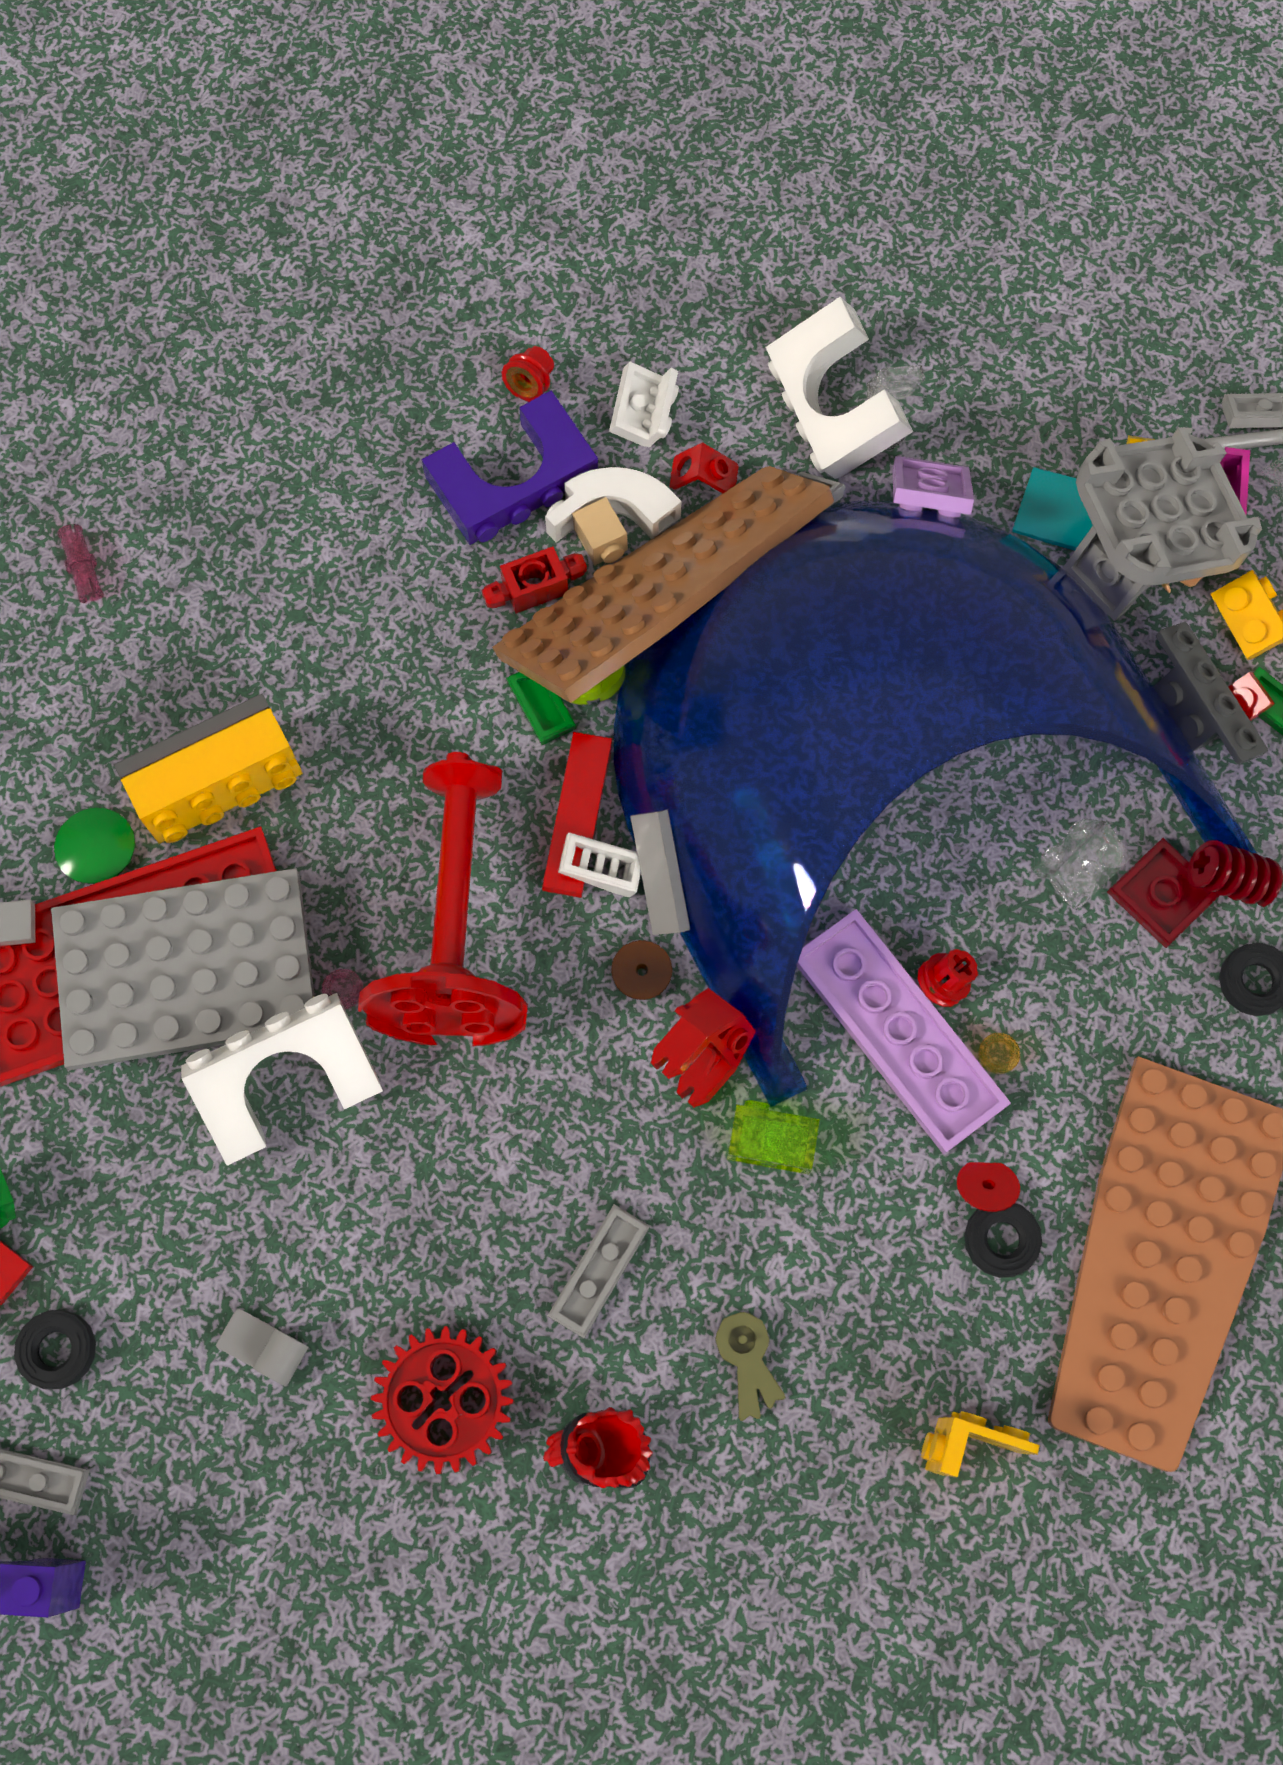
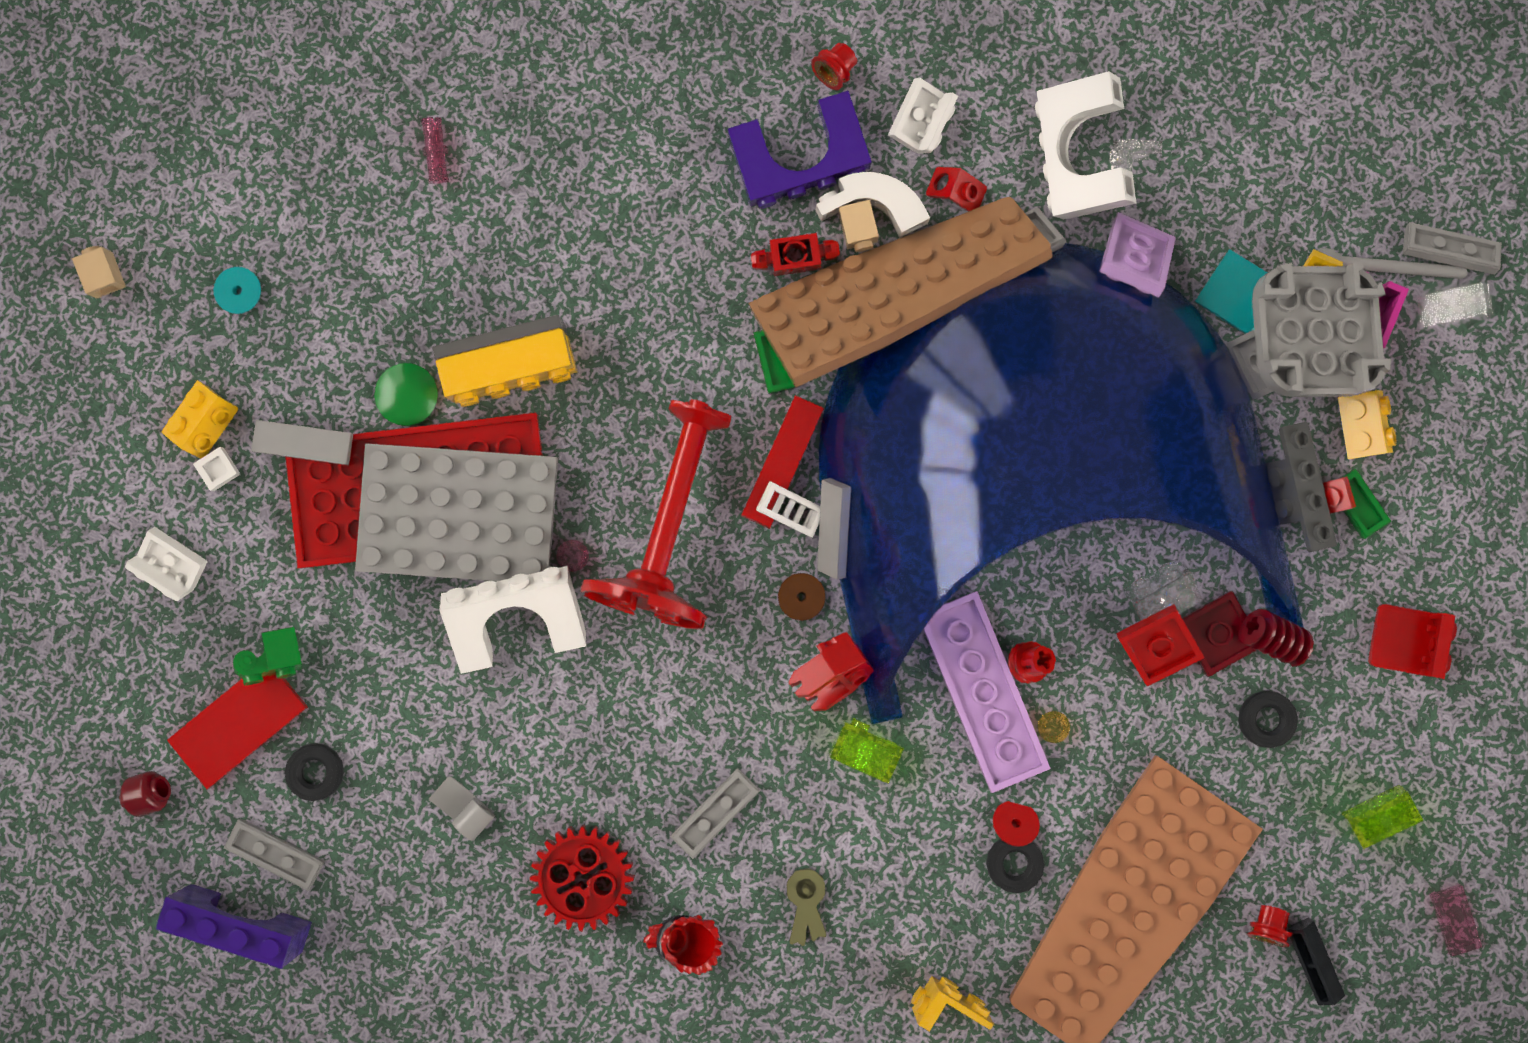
camera: 15 degrees right, 15 degrees up
none -> red plate [1116,604,1205,686]

